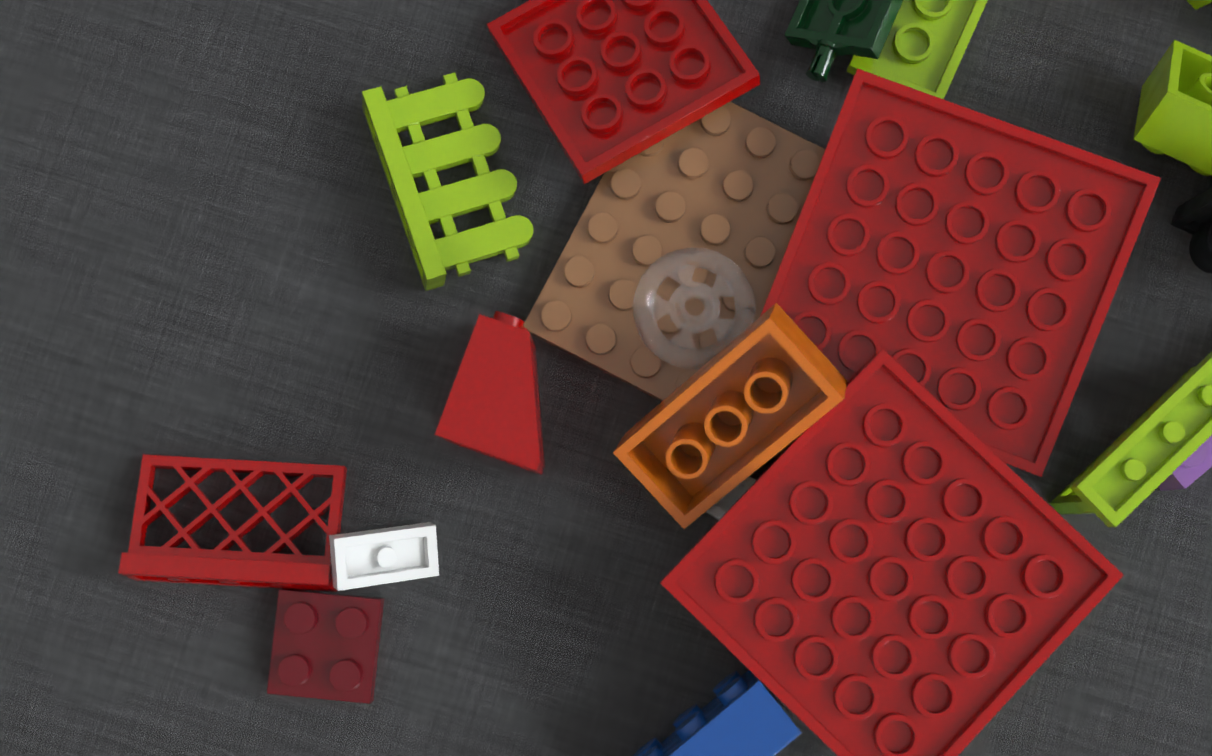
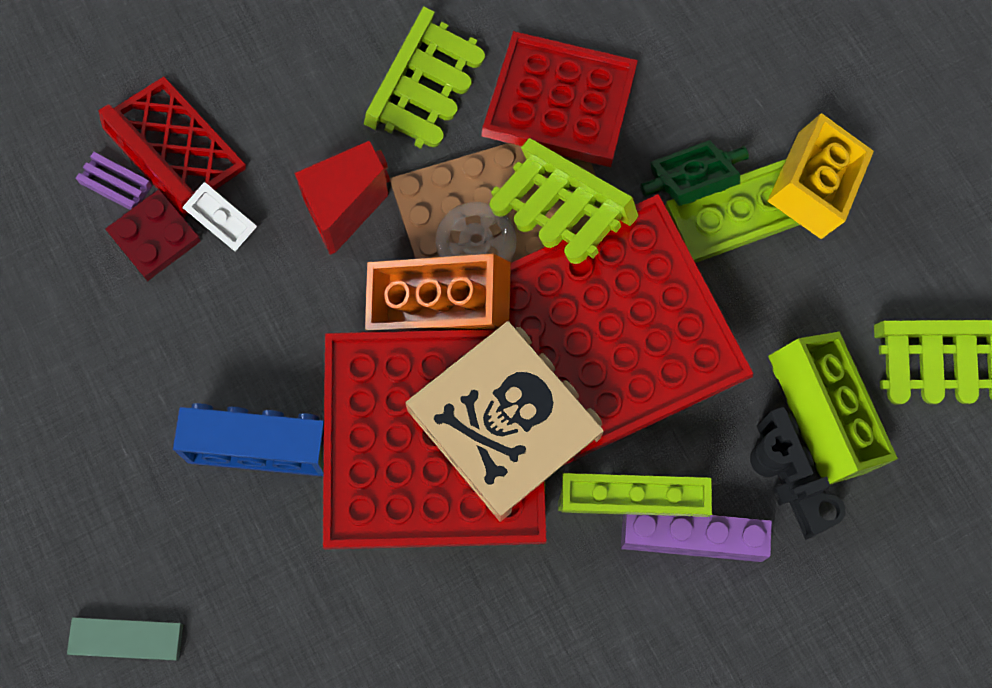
camera: 40 degrees right, 10 degrees down
none -> medium lavender tile [76,152,152,210]
none -> tan panel [405,321,604,522]
none -> lime fence [489,138,639,264]

